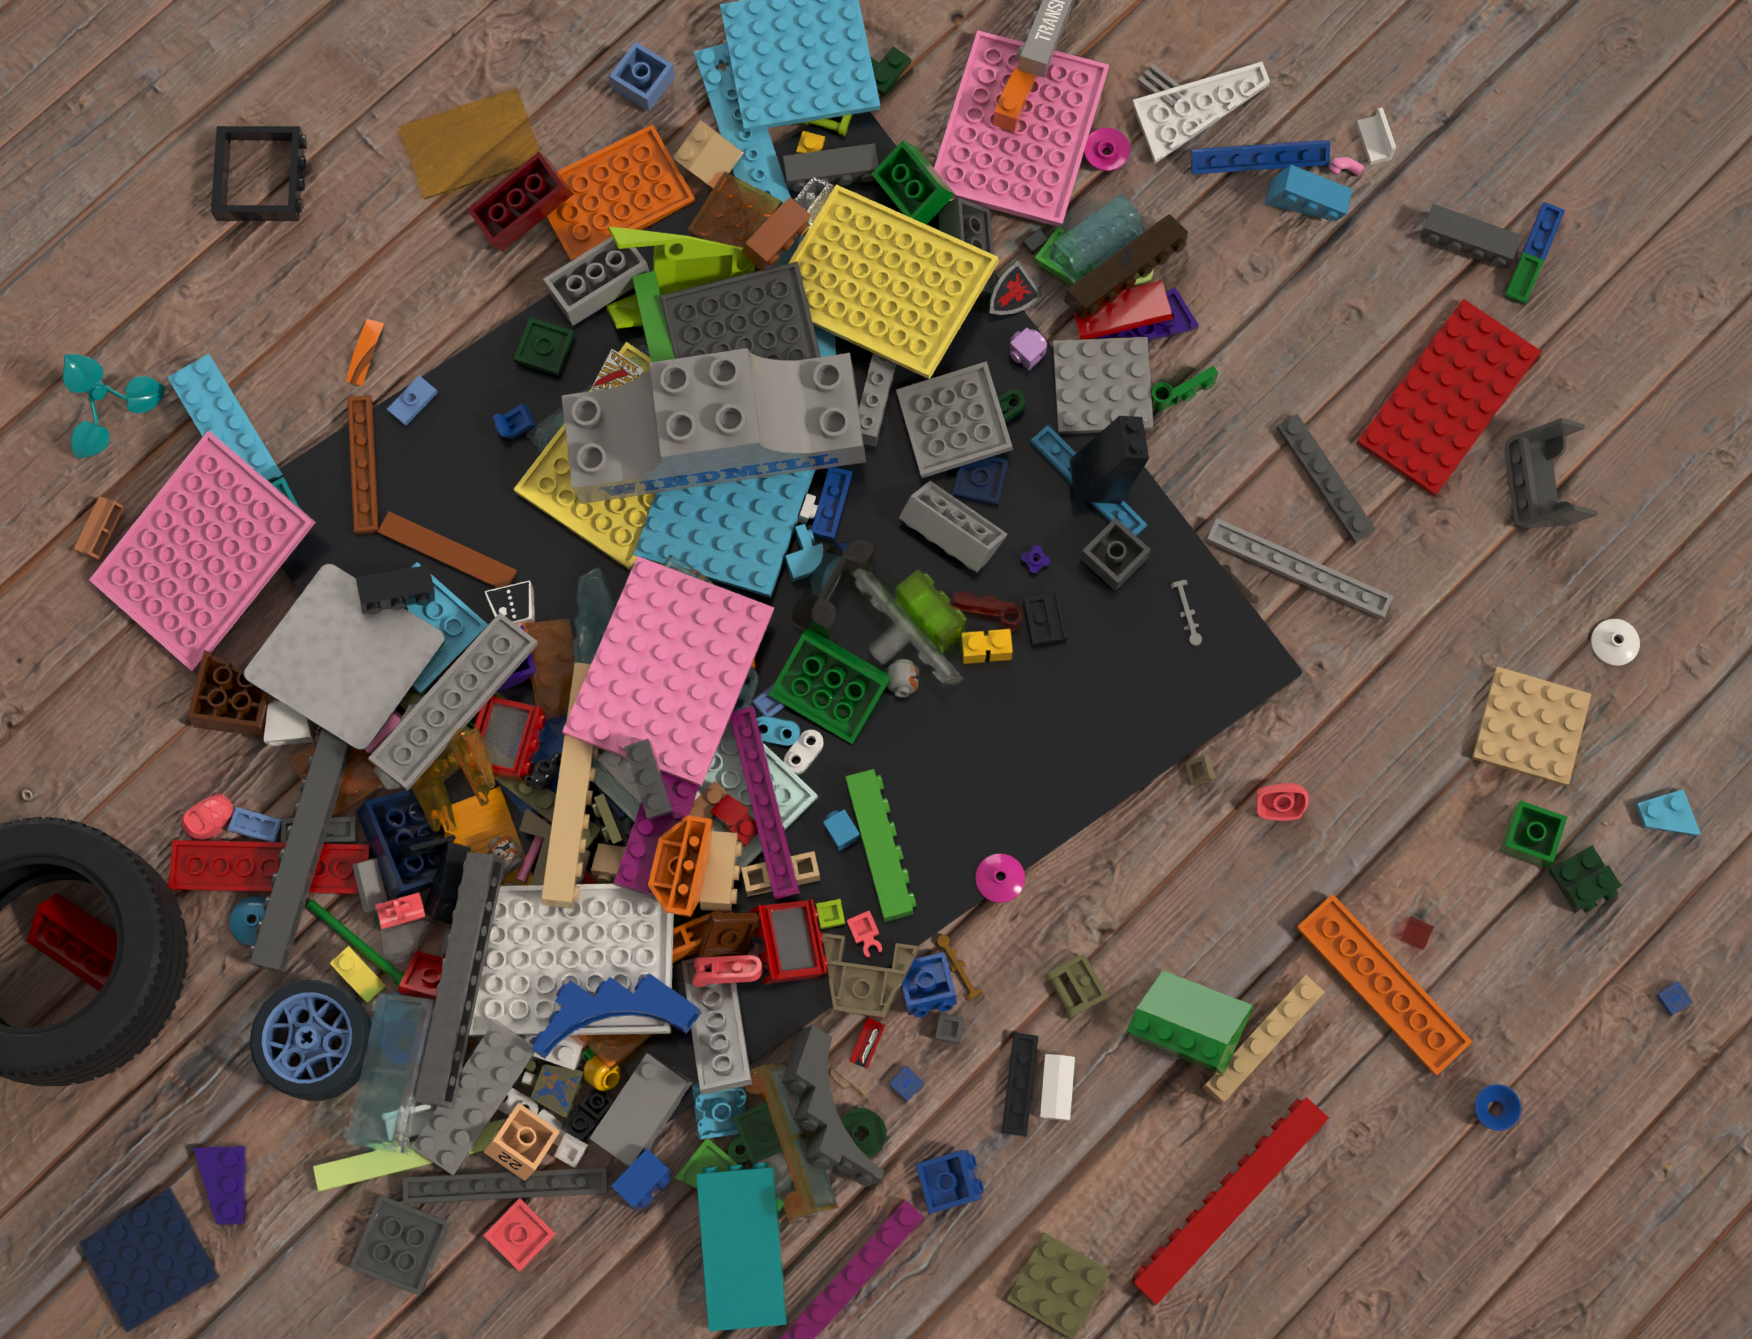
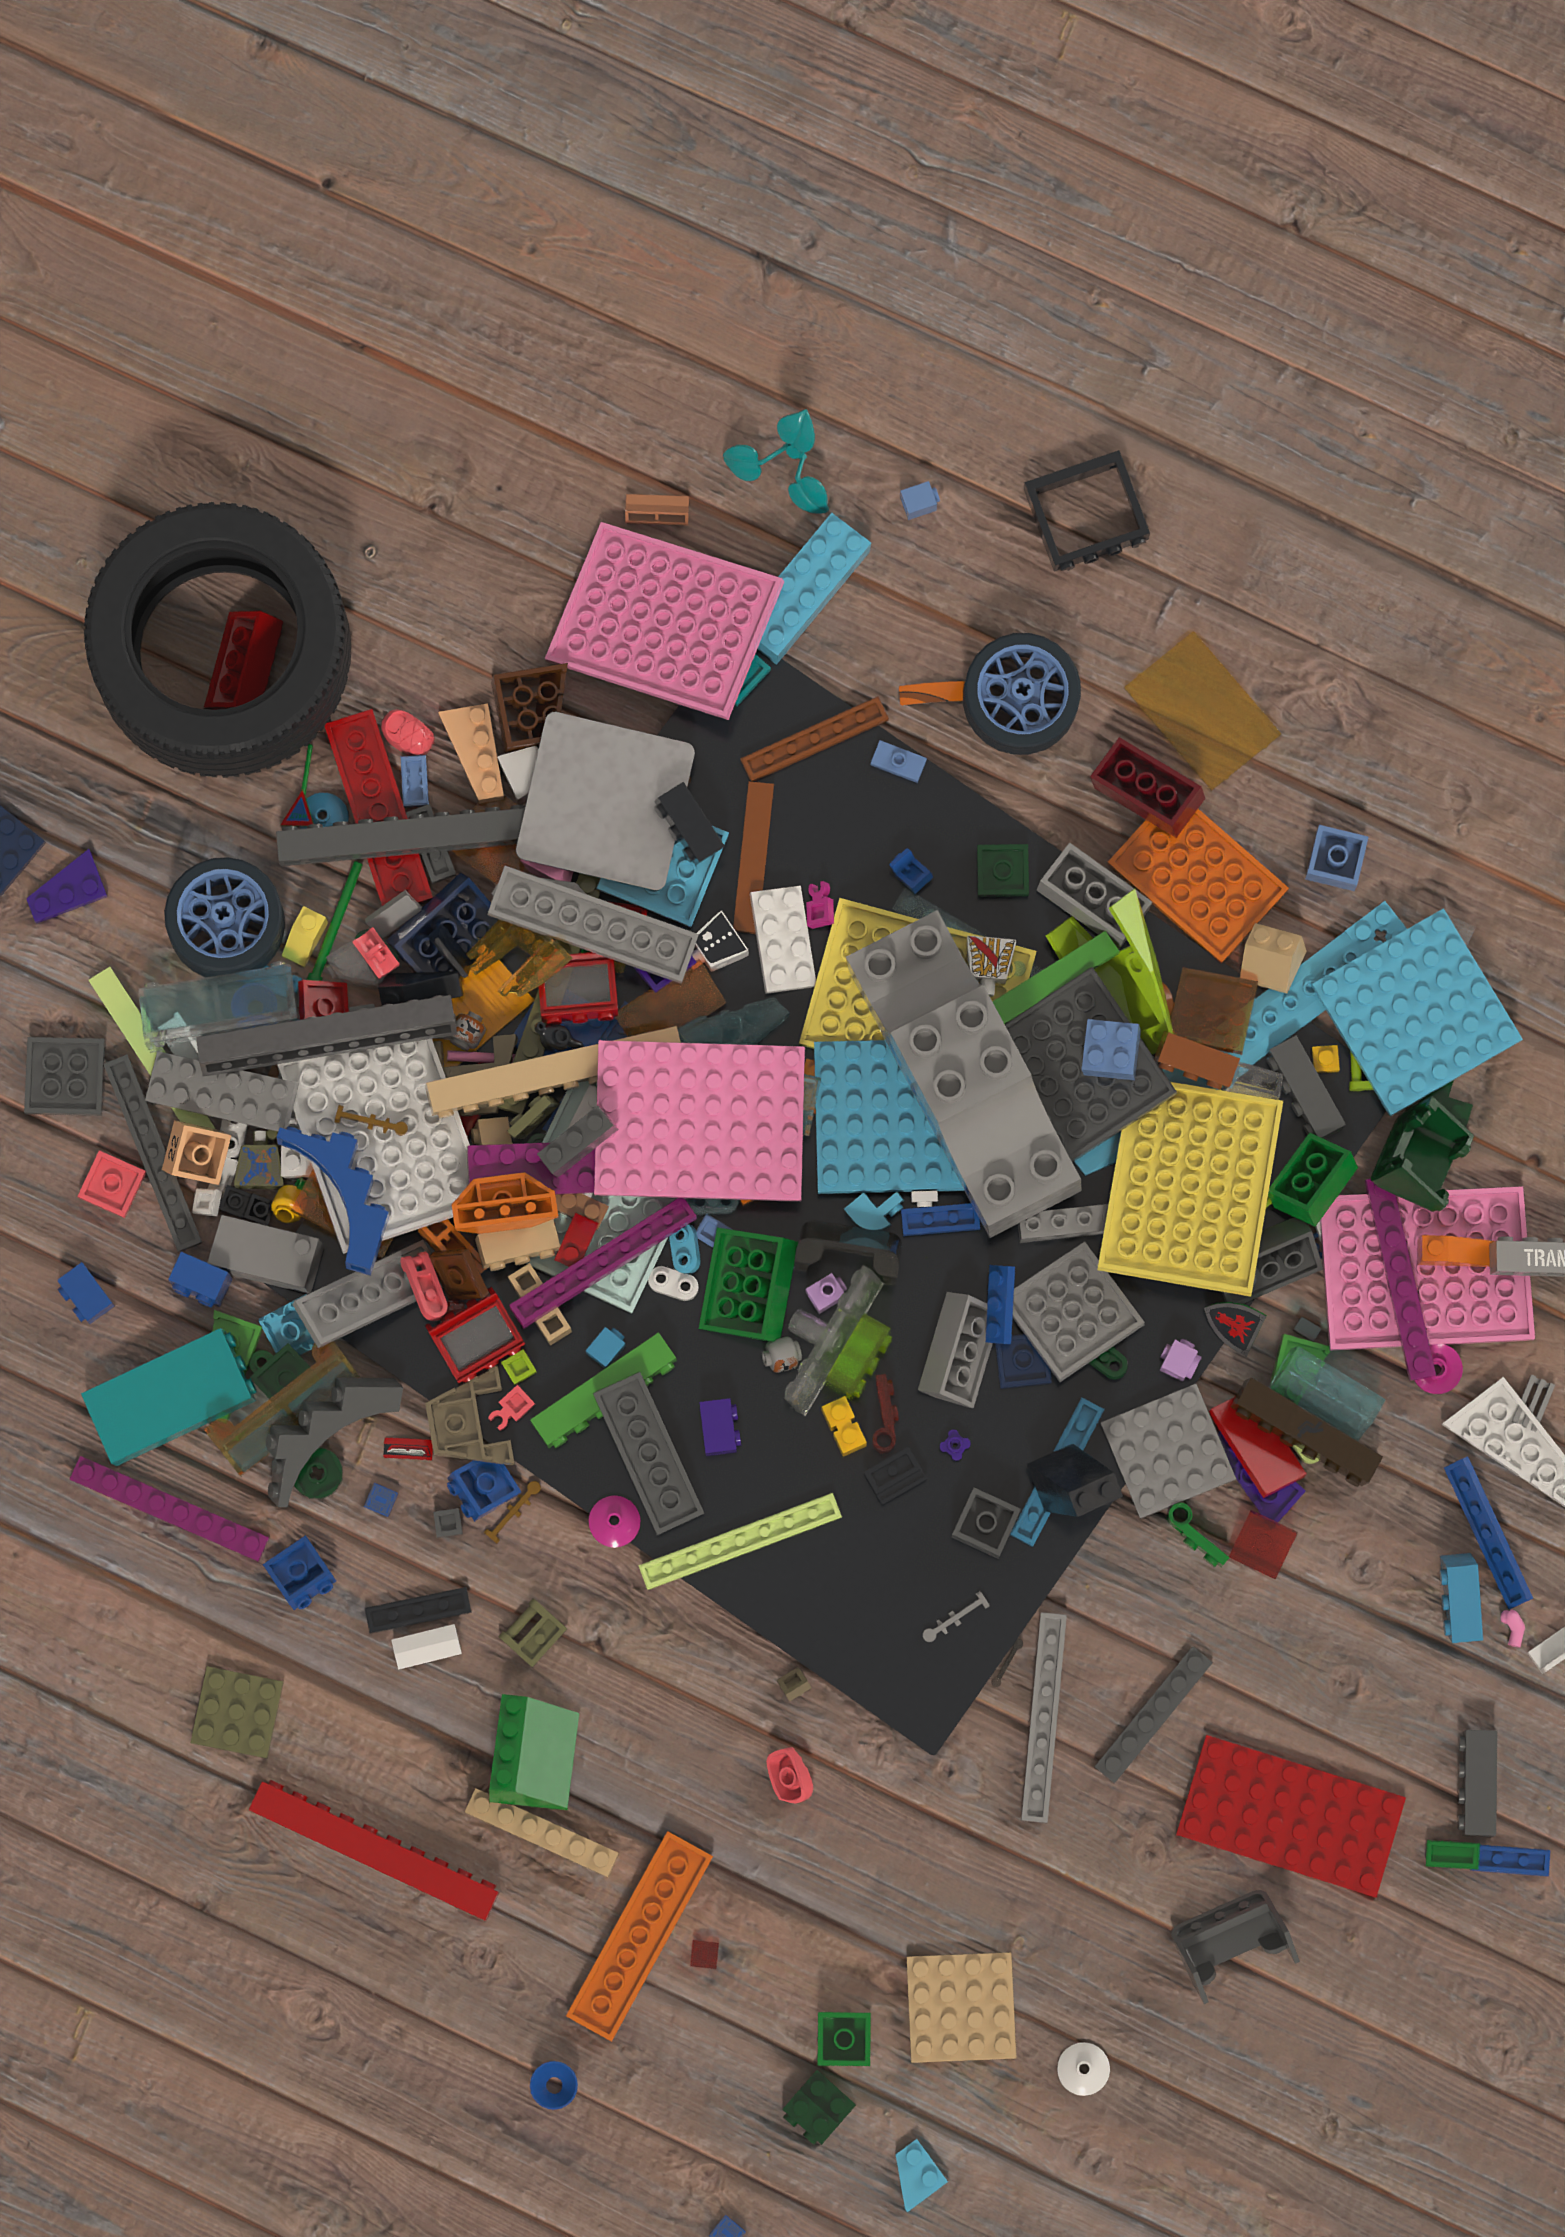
camera: 70 degrees right, 5 degrees up
none -> blue brick [57,1262,115,1324]
none -> piece [280,744,314,827]
none -> pearl gold piece [334,1105,408,1136]
none -> light nougat wing [438,703,504,804]
none -> dark grey plate [592,1372,704,1535]
none -> yellowish green tile [638,1493,842,1590]
none -> dark purple brick [699,1398,741,1456]
none -> white plate [749,886,816,994]
none -> lavender brick [805,1273,847,1314]
none -> dark pink plate [806,881,834,929]
none -> medium blue brick [900,481,940,520]
none -> wheel [963,633,1081,755]
none -> blue plate [985,1265,1015,1344]
none -> medium blue brick [1082,1019,1141,1080]
none -> clear red tile [1229,1510,1298,1579]
none -> magenta plate [1365,1179,1436,1381]
none -> dark green windscreen [1370,1096,1474,1212]

